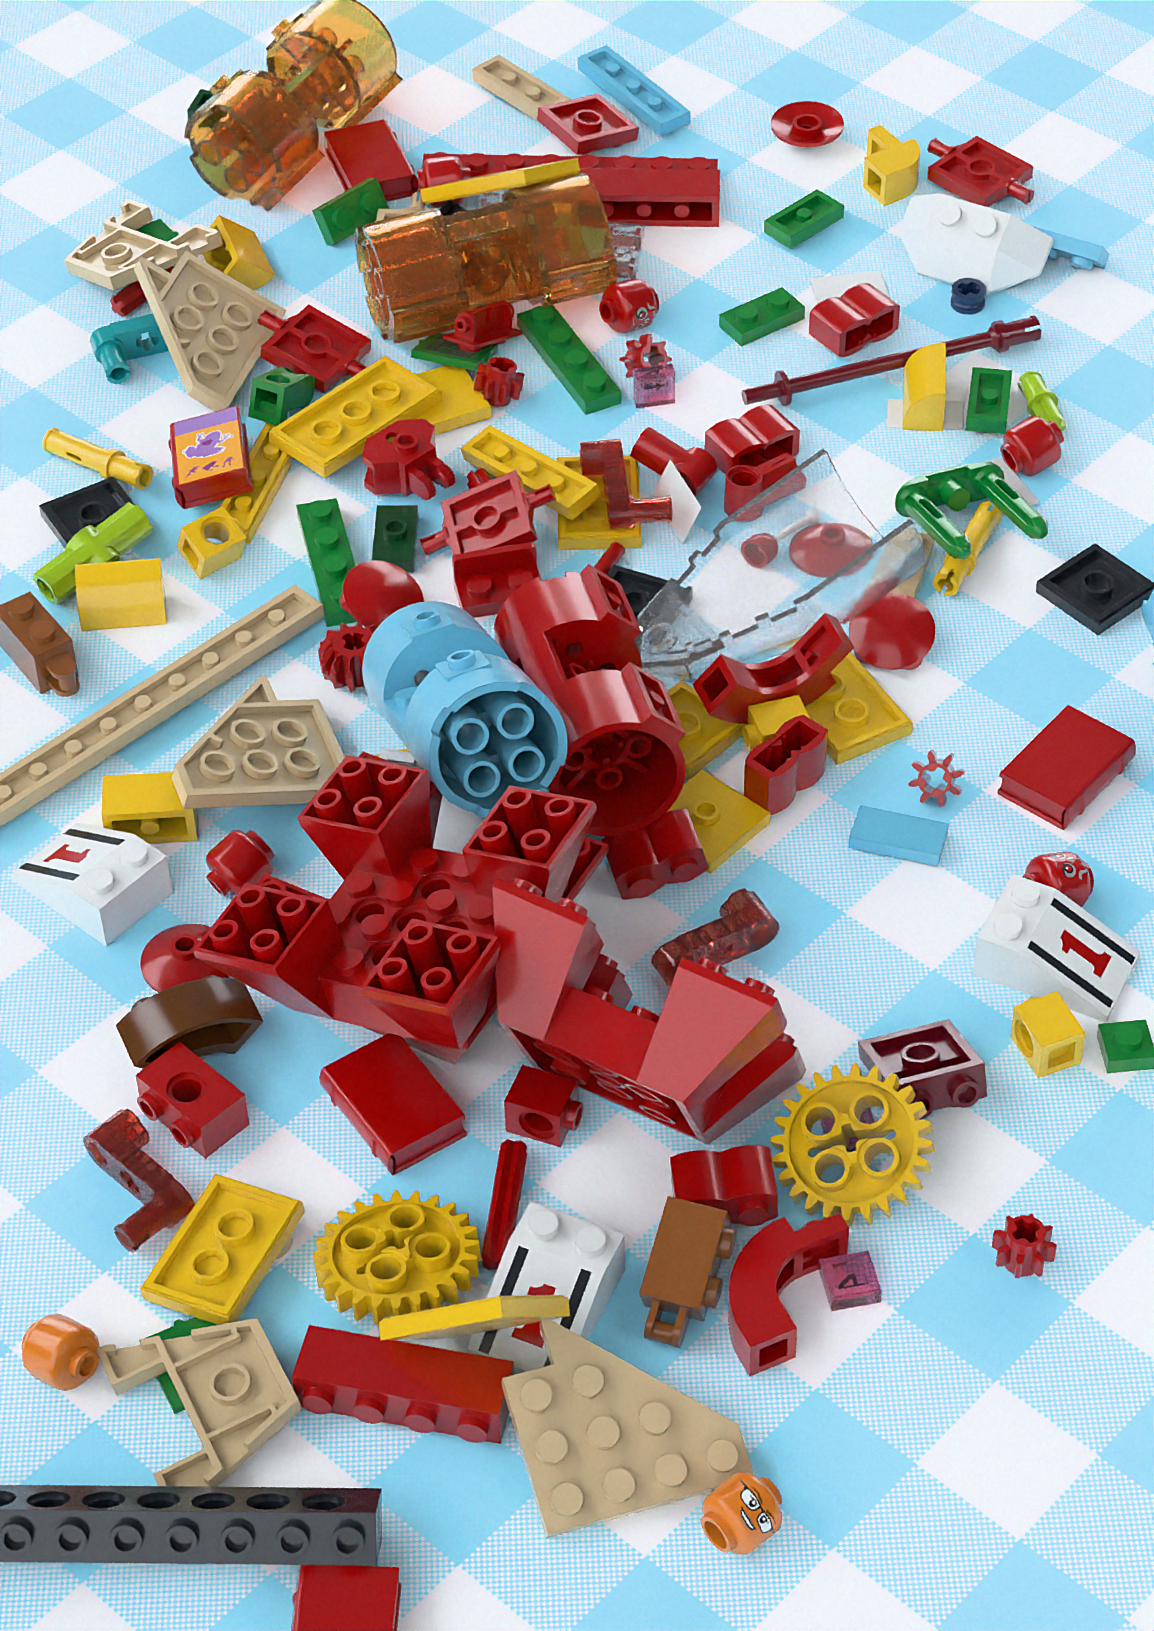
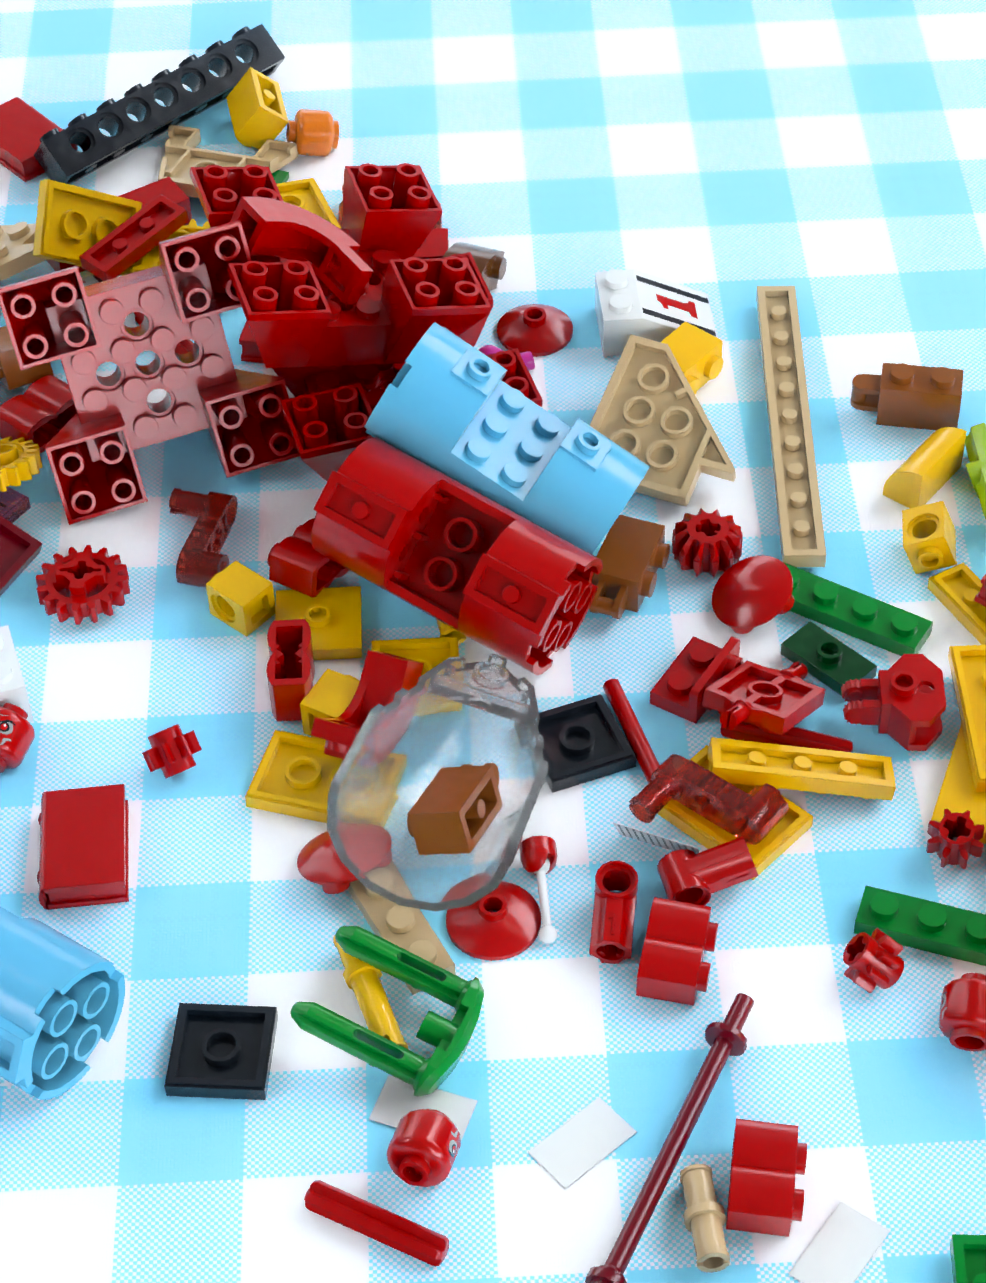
camera: 135 degrees right, 0 degrees up
red head [205,830,275,897] -> none
clear pink tile [633,364,675,409] -> none
green plate [719,287,805,347] -> none
medium azure tile [848,805,949,867] -> none
yellow brick [902,343,946,431] -> none
green plate [965,367,1013,434] -> none
lime axle [1017,370,1066,431] -> none
none -> red gear [36,545,130,625]
none -> red plate [79,194,189,281]
none -> yellow brick [206,560,275,637]
none -> yellow brick [226,67,289,150]
none -> red arch [229,197,373,305]
none -> red axle [304,1180,450,1266]
none -> dark orange brick [407,763,503,855]
none -> tan pin [680,1164,730,1273]

